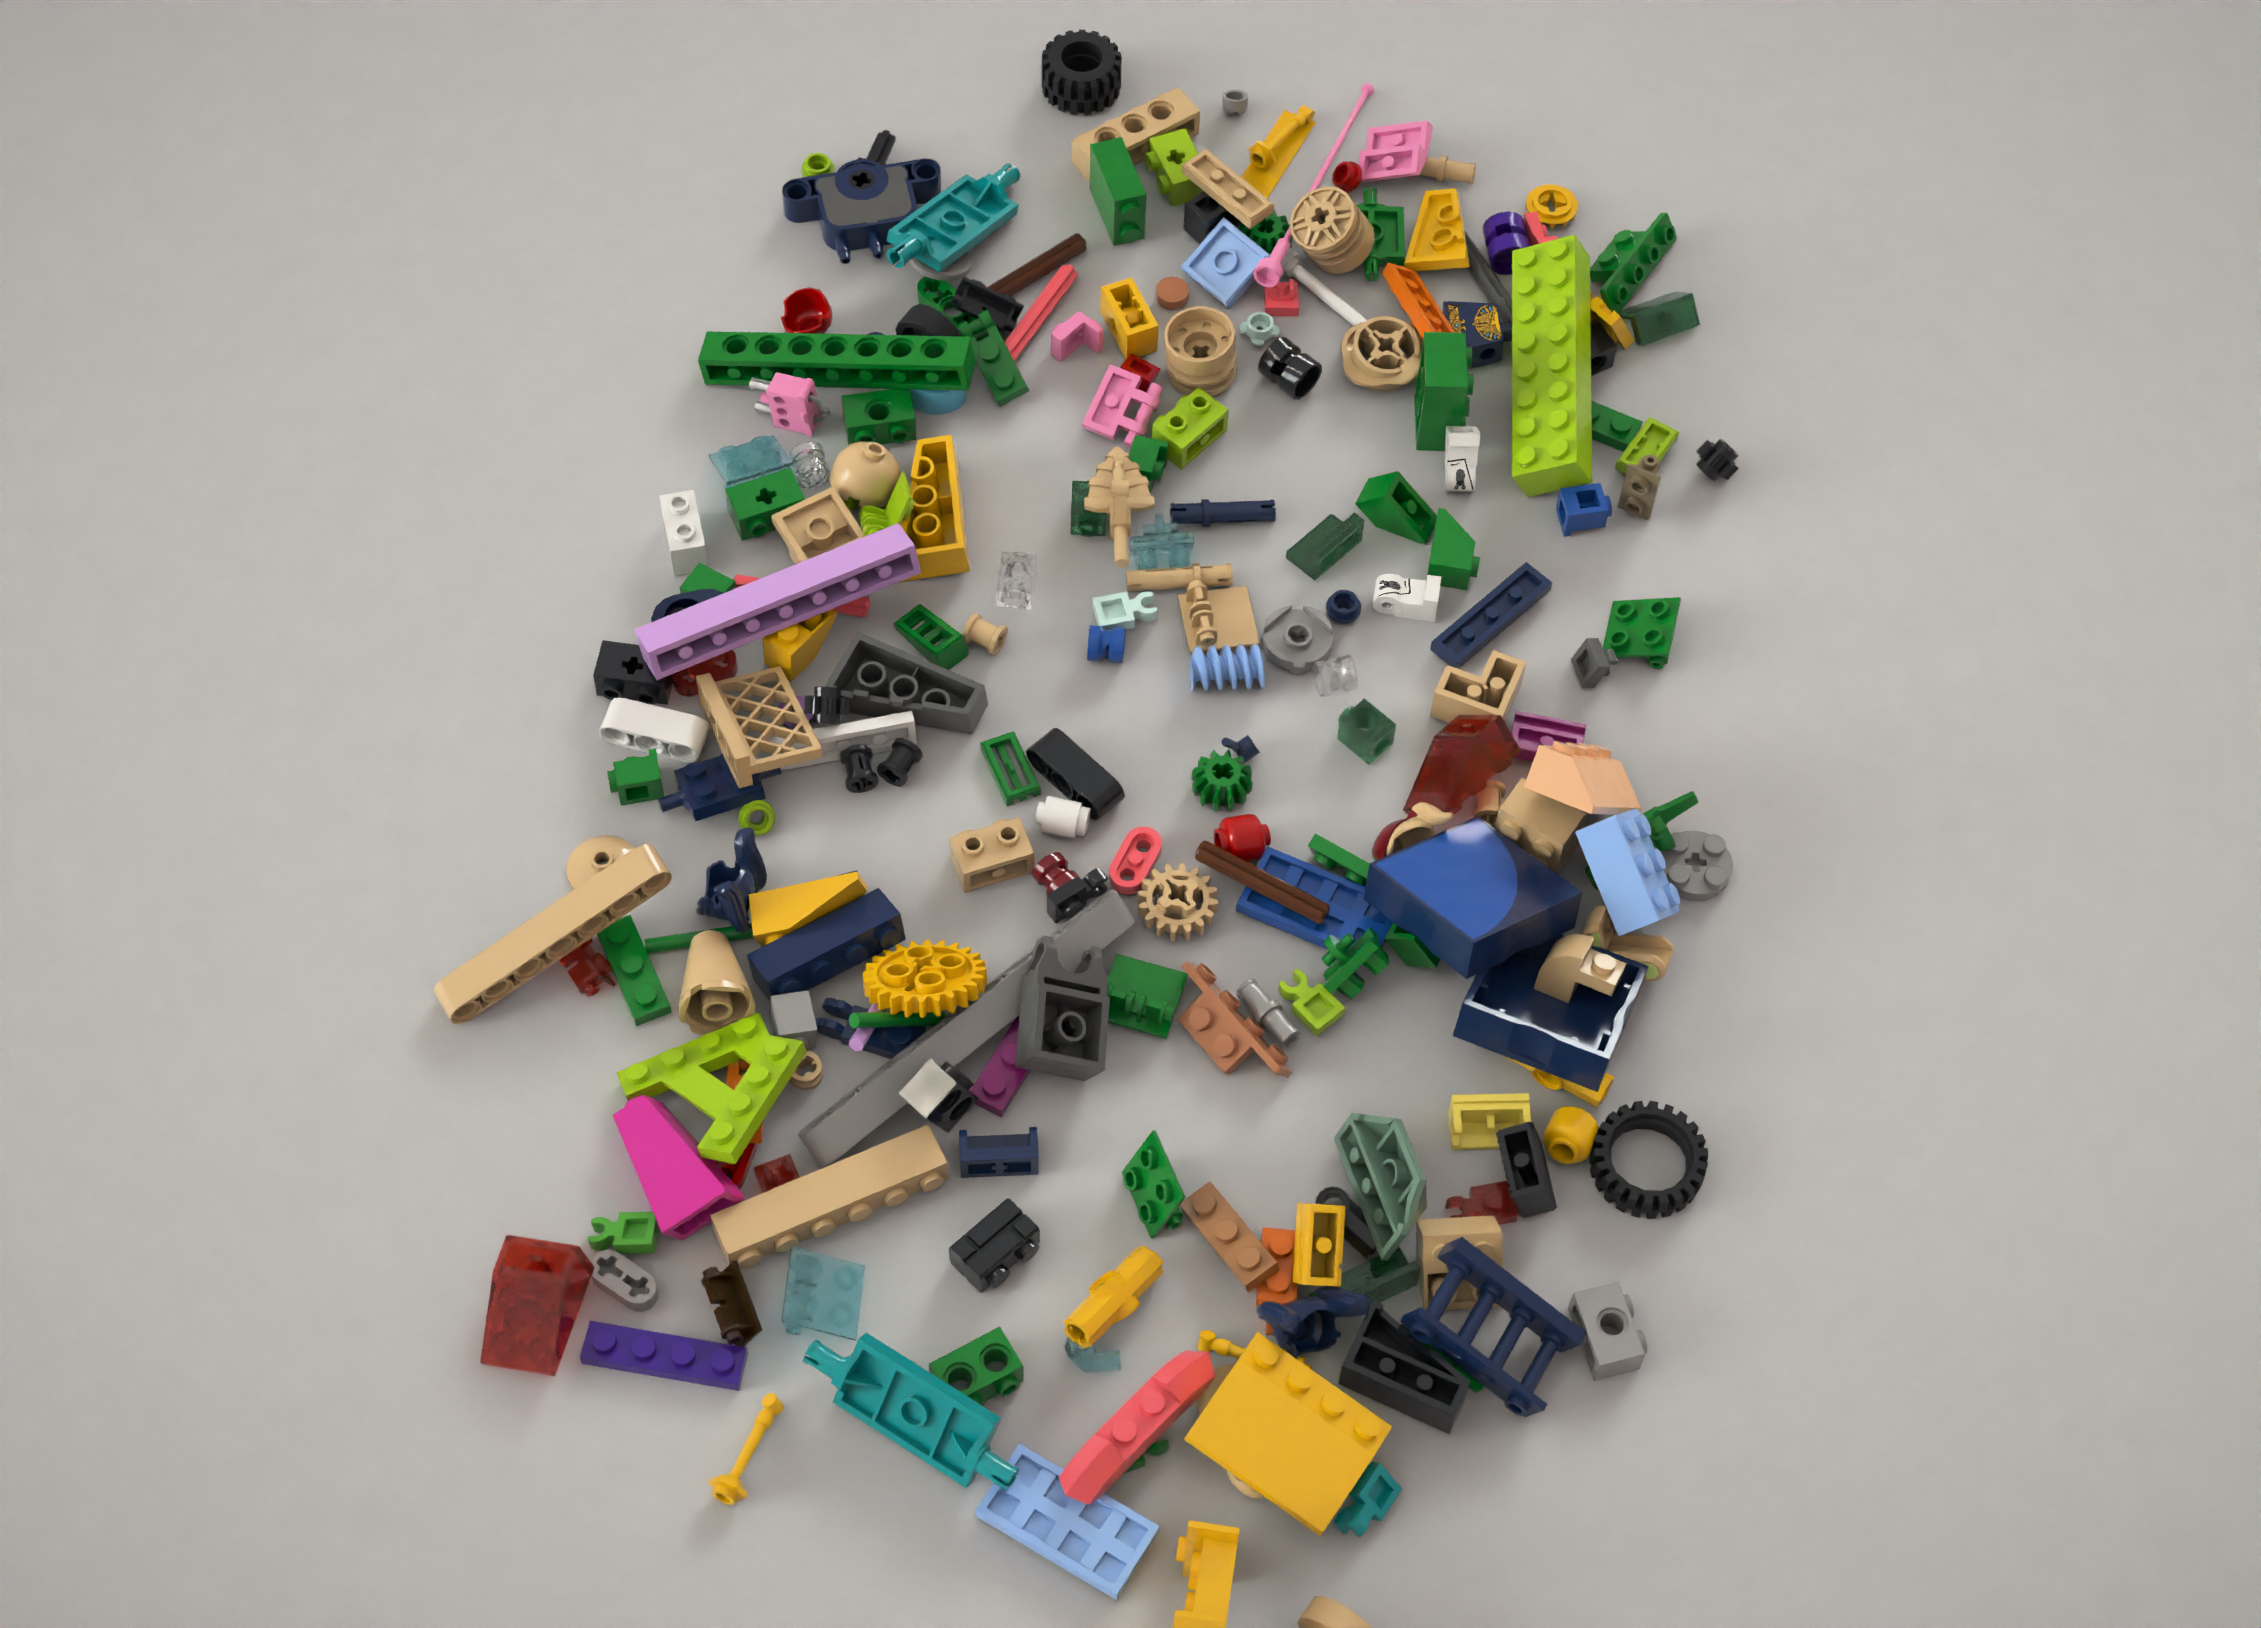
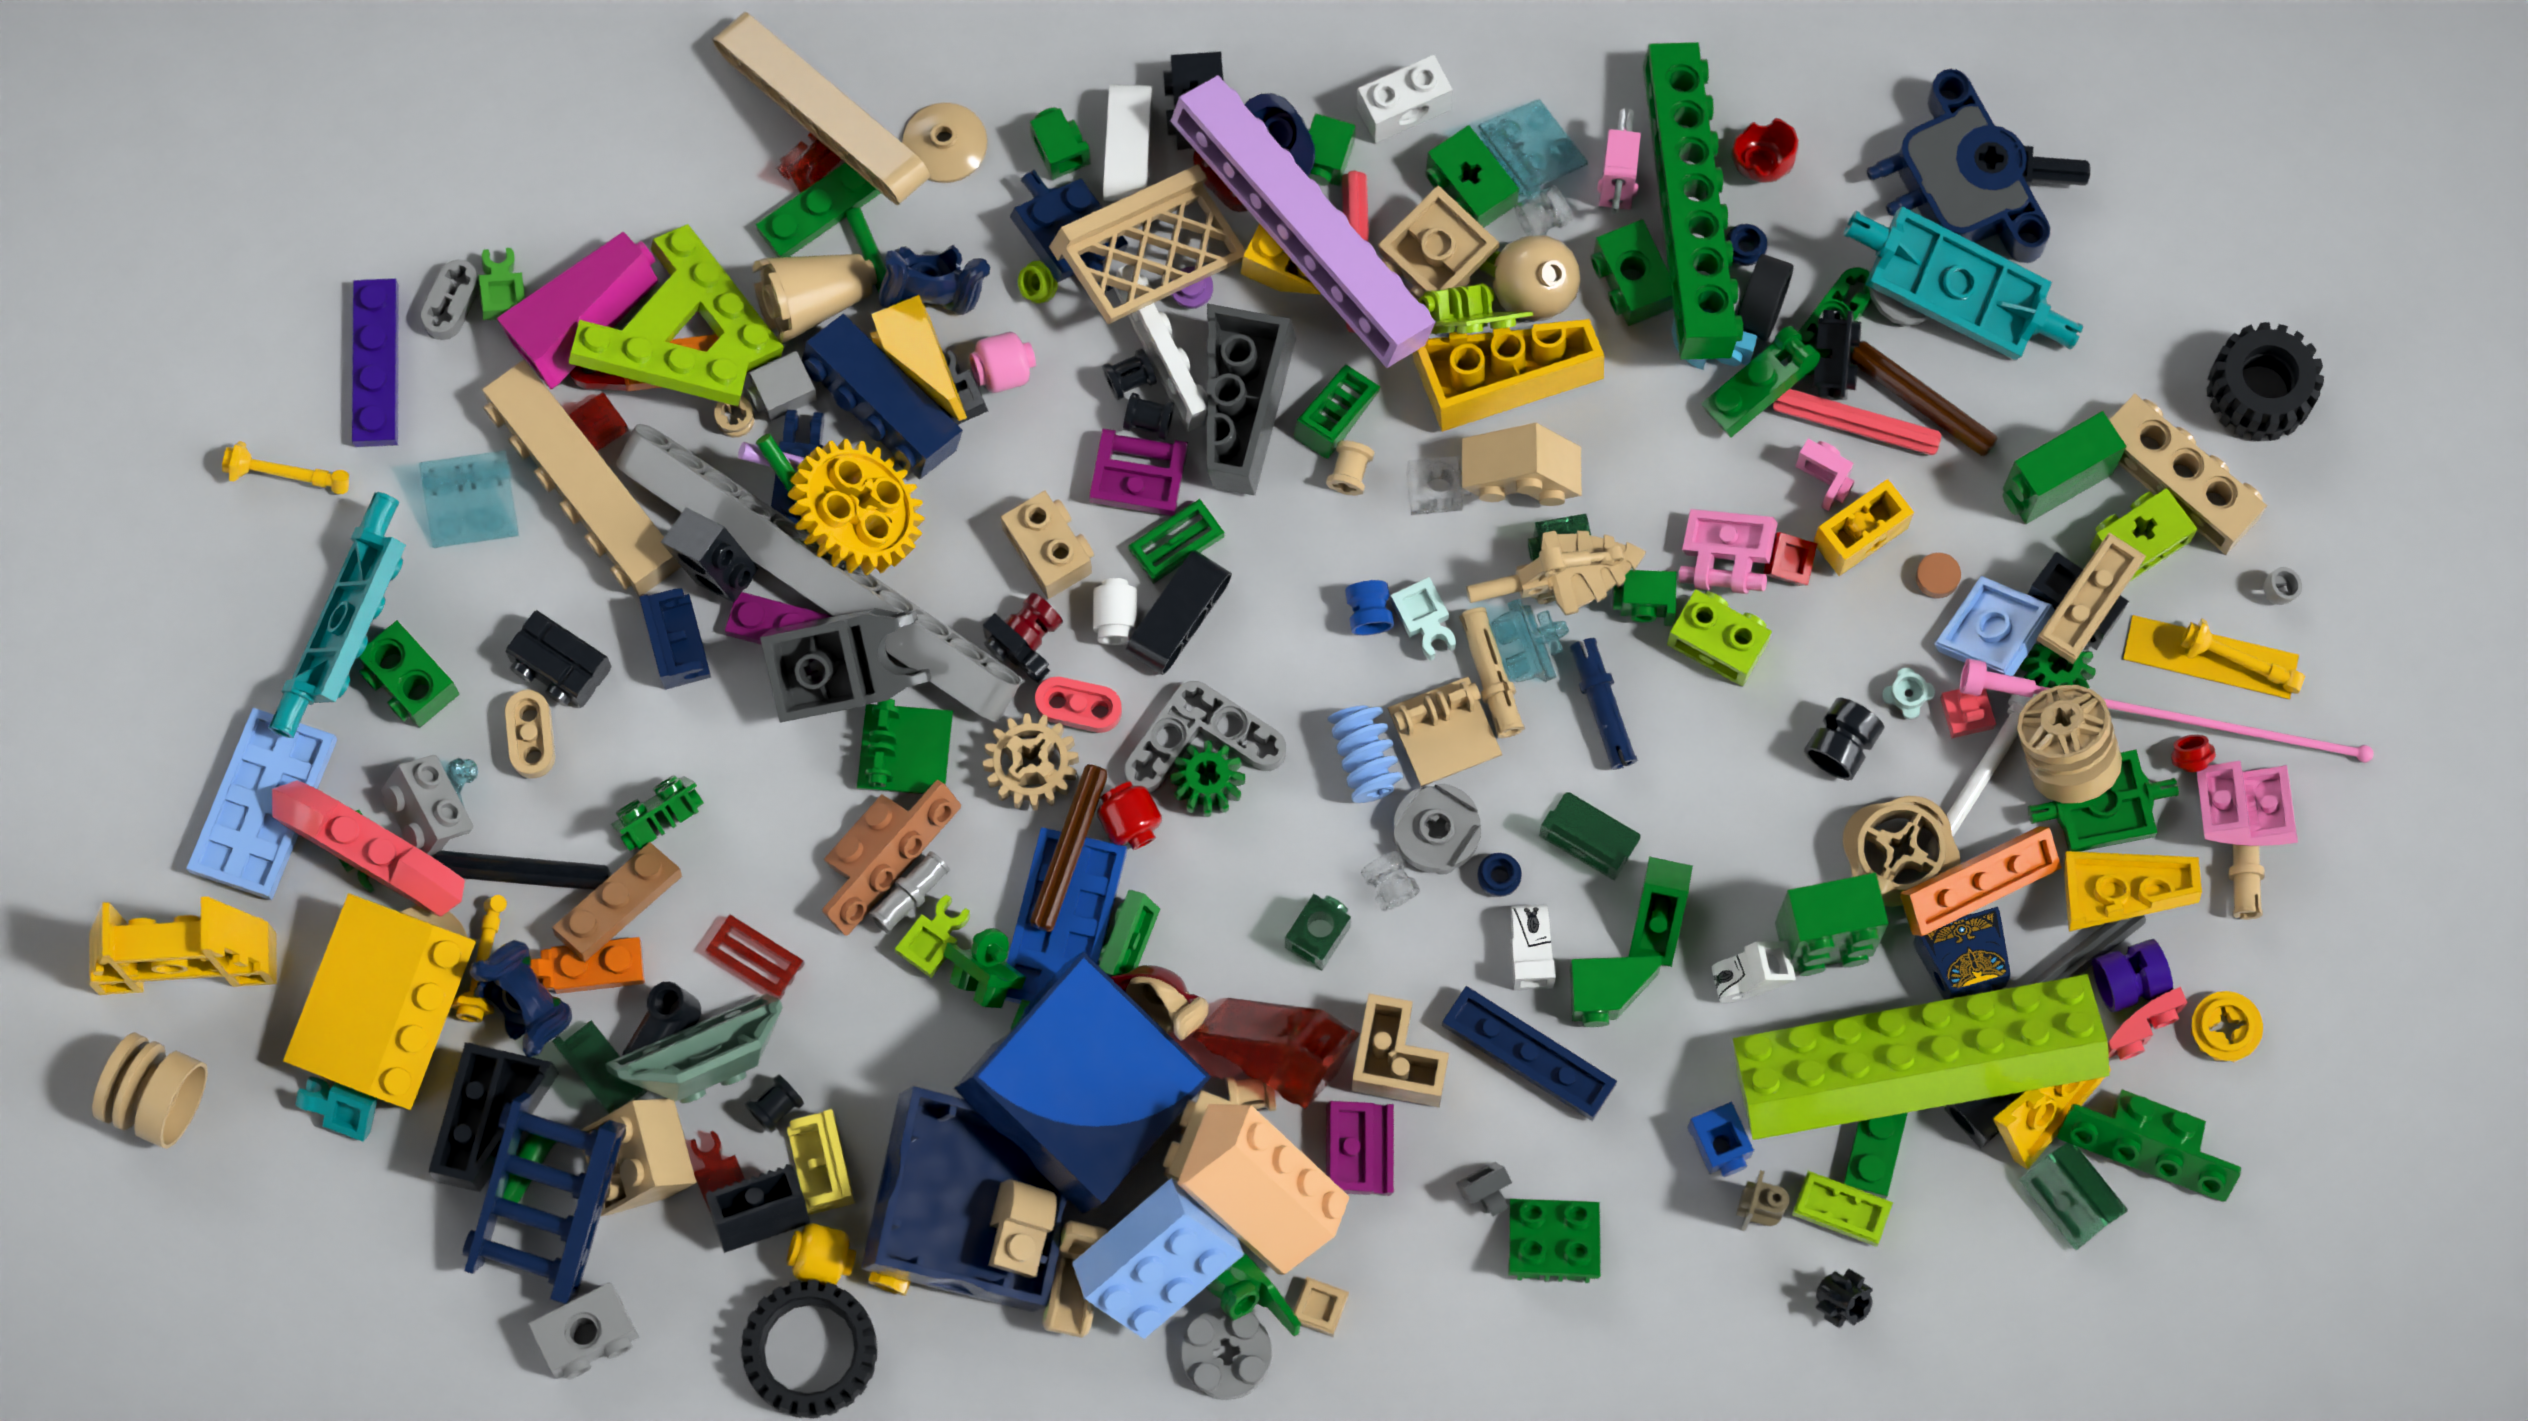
camera: 80 degrees right, 15 degrees up
clear red slope [480,1235,595,1376] -> none
dark brown hinge [701,1261,763,1347] -> none
lime plate [802,153,834,177] -> none
black gear [804,686,850,724] -> none
yellow piece [1064,1245,1164,1348] -> none
tan wheel [1164,306,1237,397] -> none
dark blue hand [1222,735,1260,763] -> none
yellow brick [1292,1203,1345,1287] -> none
none -> light grey bracket [381,755,474,859]
none -> black axle [435,850,610,890]
none -> tan plate [505,690,555,779]
none -> clear red tile [705,915,805,1000]
none -> black bush [744,1074,804,1134]
none -> bright pink head [969,332,1036,393]
none -> magenta plate [1089,428,1188,516]
none -> light grey beam [1125,681,1286,793]
none -> tan tile [1294,1277,1349,1337]
none -> tan brick [1462,422,1582,506]

